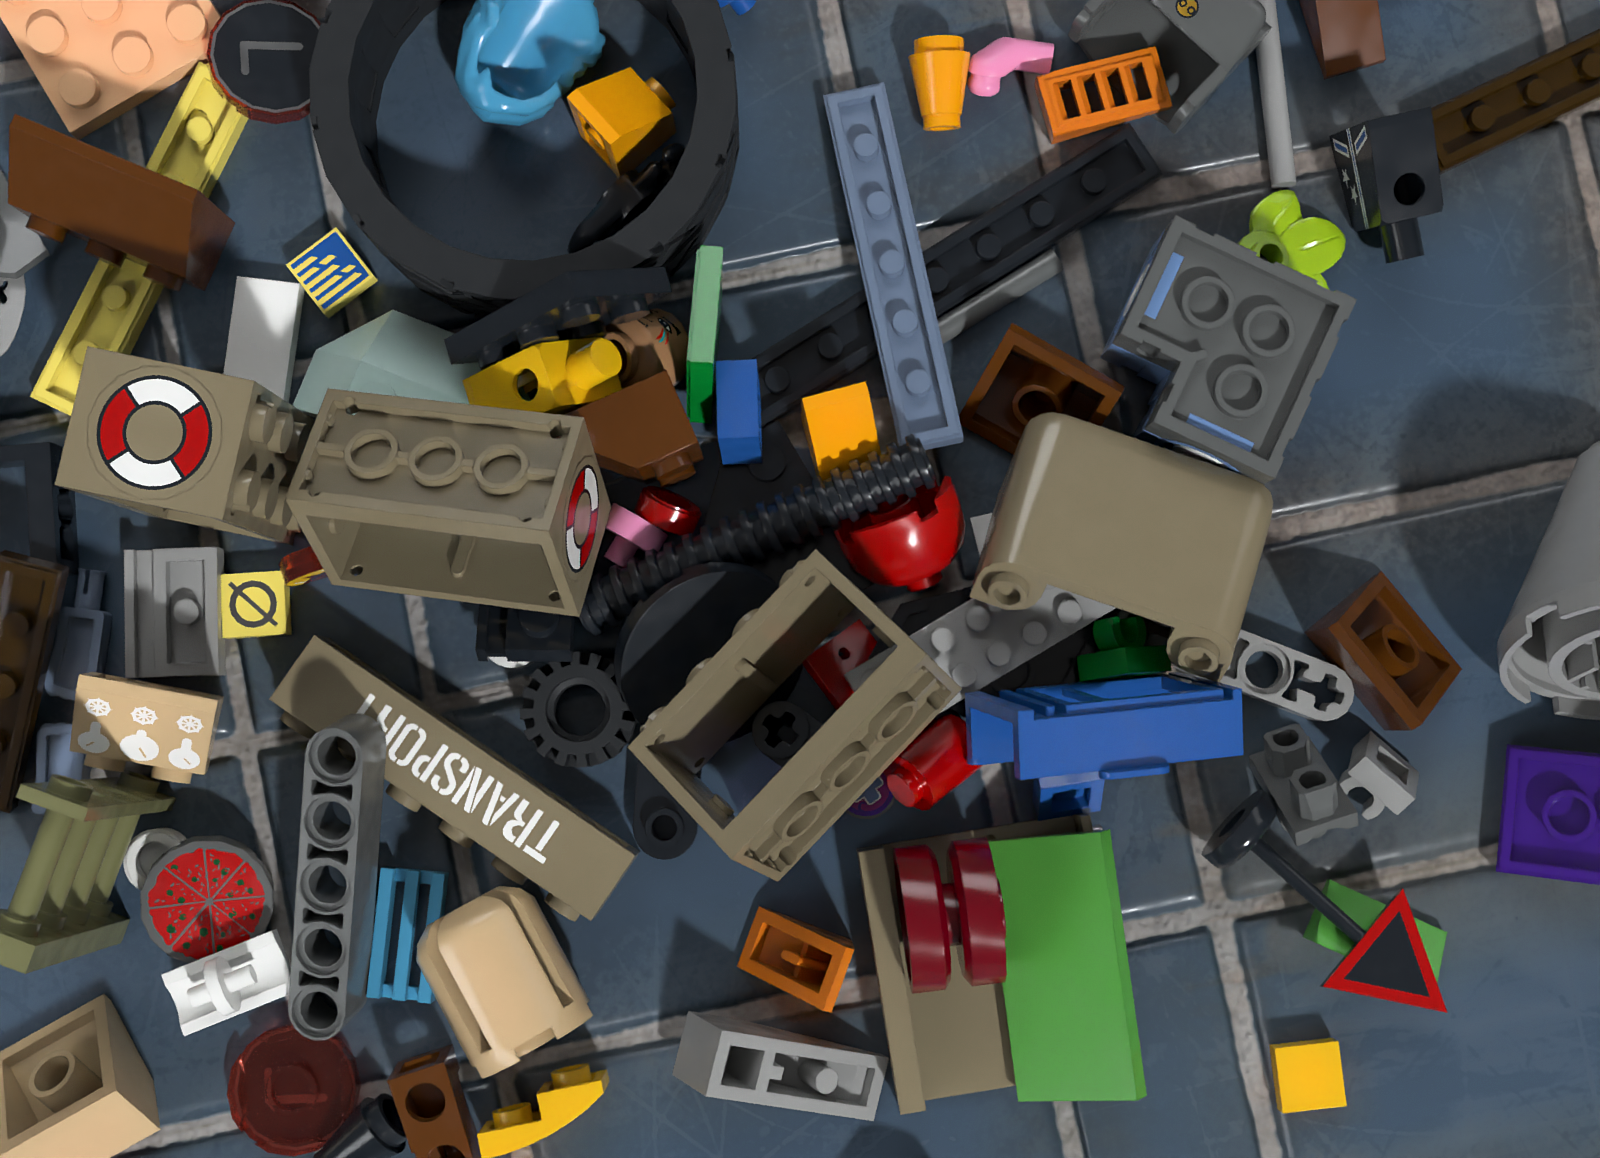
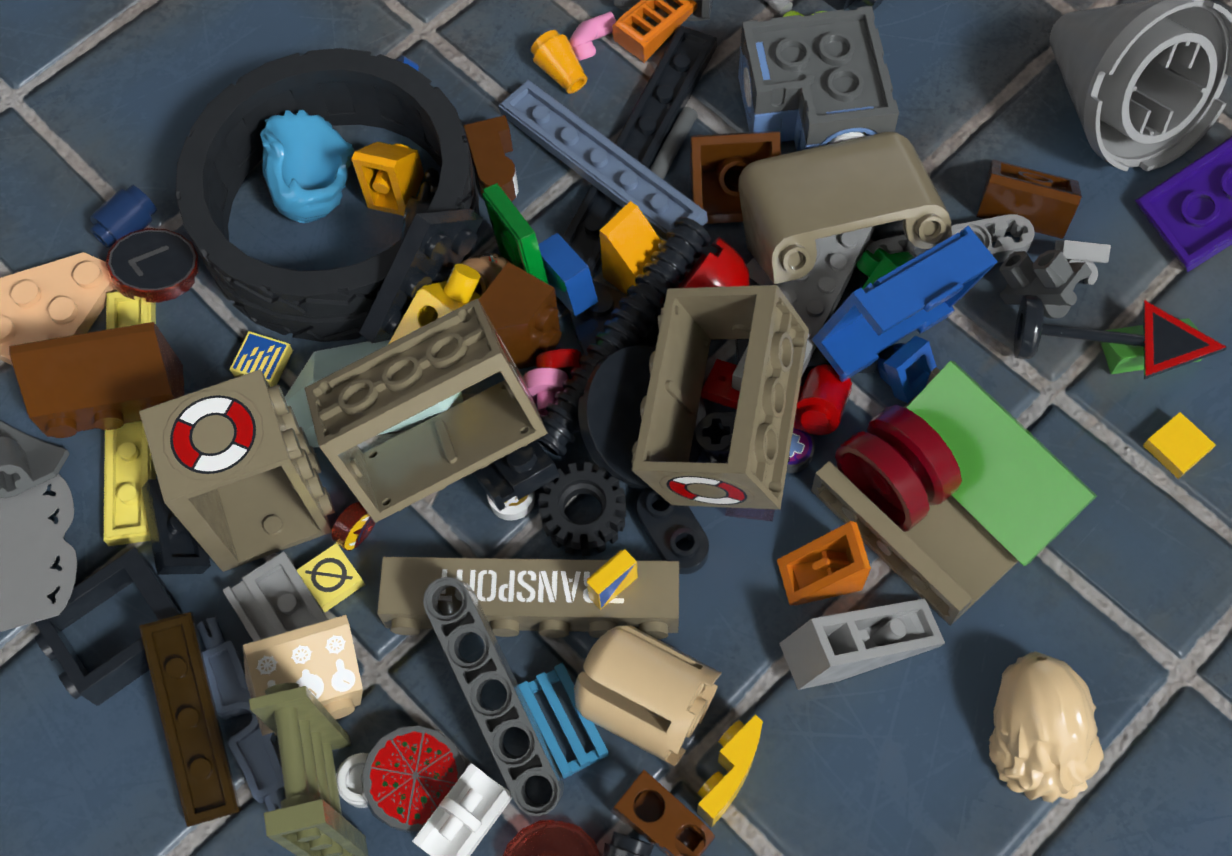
camera: 25 degrees left, 20 degrees down
none -> reddish brown leg [464,115,519,202]
none -> yellow tile [586,549,638,610]

